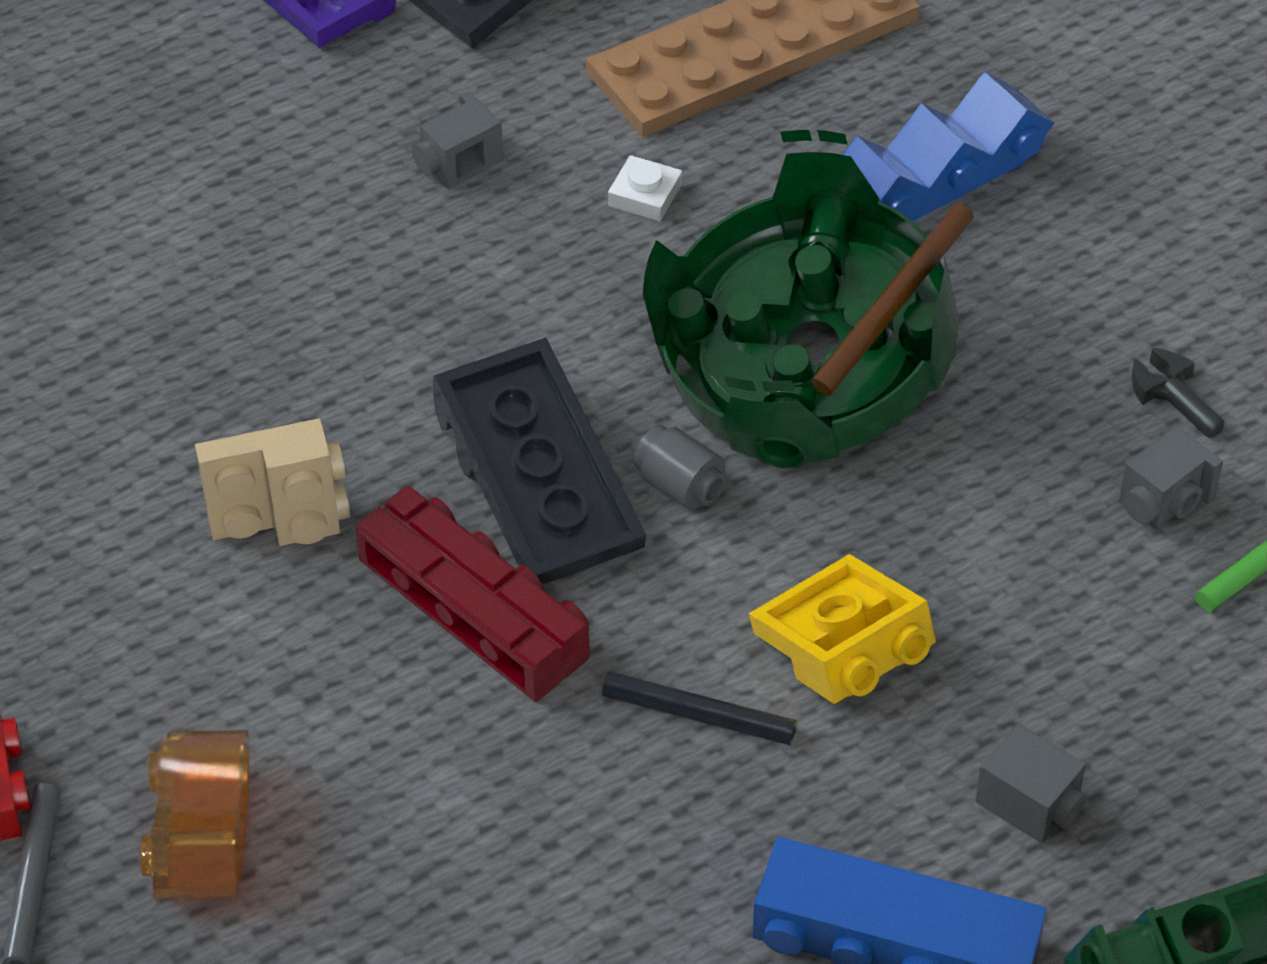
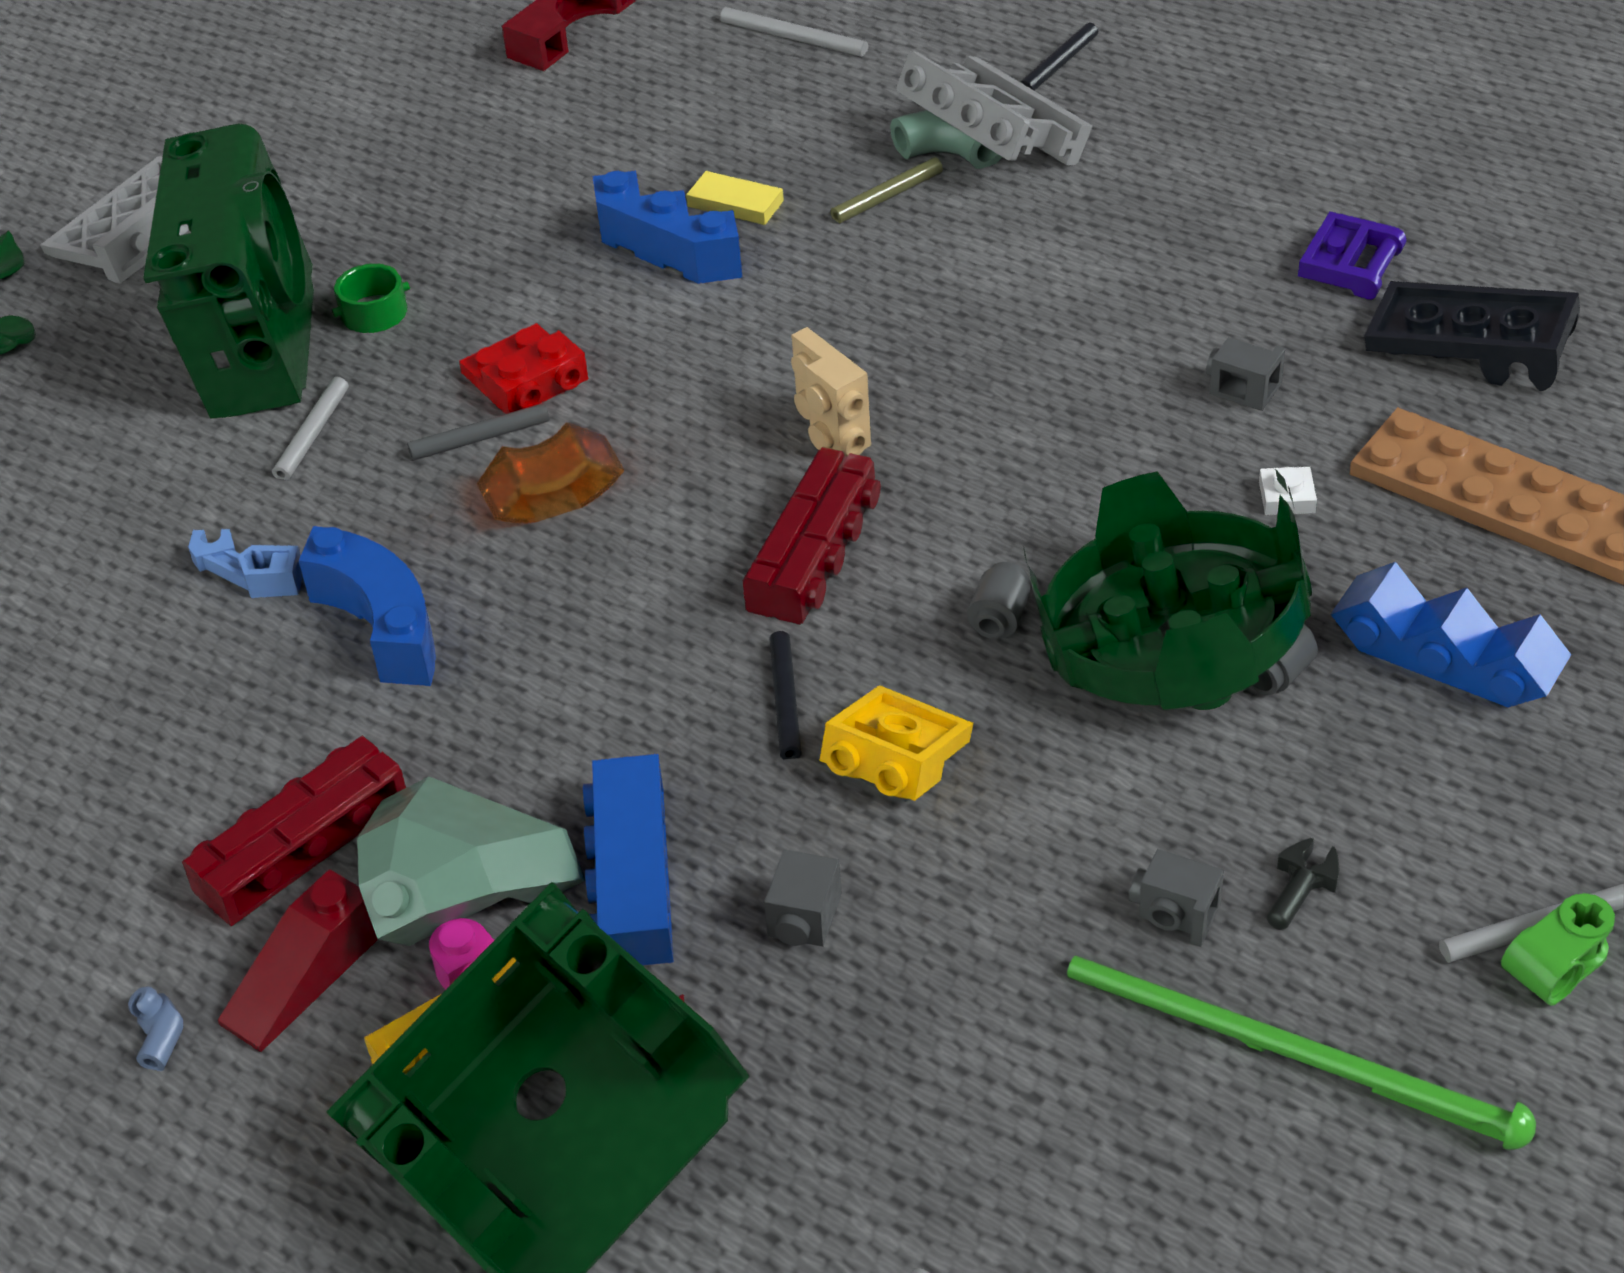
camera: 70 degrees right, 5 degrees down
black hinge [433,338,646,585] -> none
reddish brown bar [811,203,974,396] -> none

